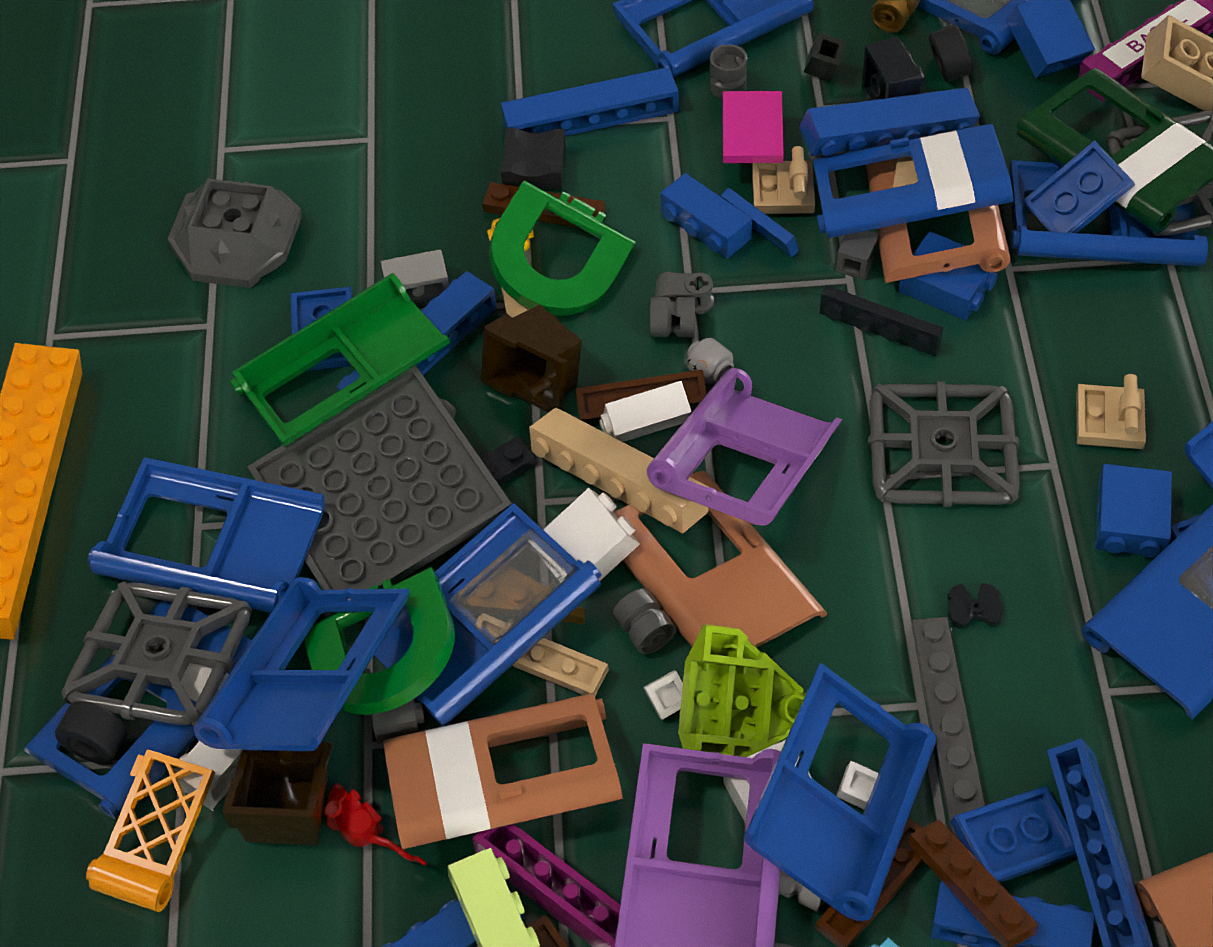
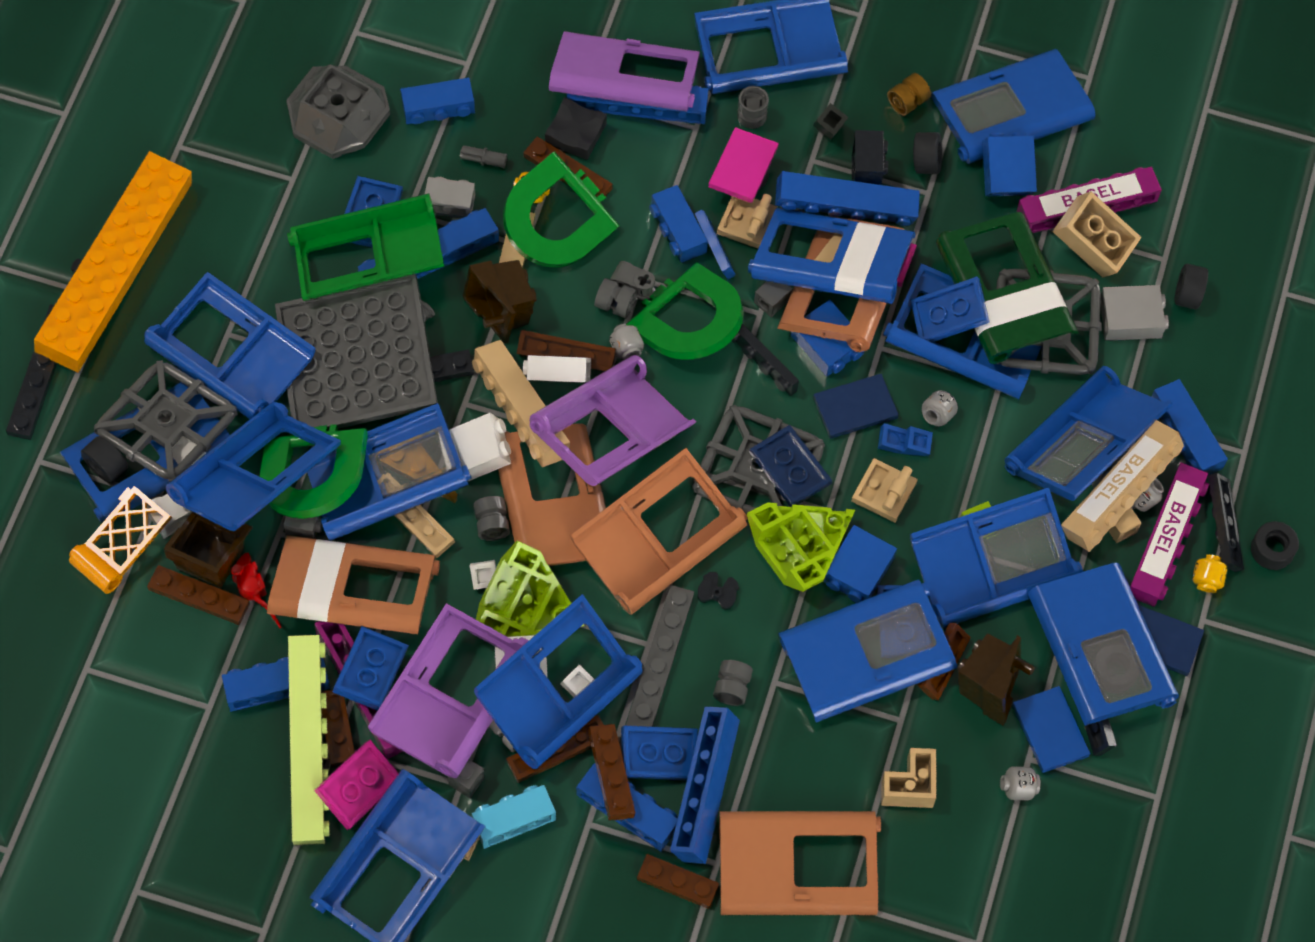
camera: 15 degrees right, 10 degrees up
none -> reddish brown plate [147,565,250,625]
none -> blue tile [332,626,409,711]
none -> blue brick [401,78,475,125]
none -> dark grey axle [460,145,508,169]
none -> medium lavender piece [549,32,700,112]
none -> nougat piece [570,448,748,615]
none -> green piece [626,262,744,360]
none -> dark grey wheel [713,660,753,706]
none -> lime wedge [747,502,855,592]
none -> dark blue tile [749,425,832,507]
none -> dark blue tile [813,374,899,439]
none -> blue slope [878,423,933,456]
none -> light grey head [922,390,958,426]

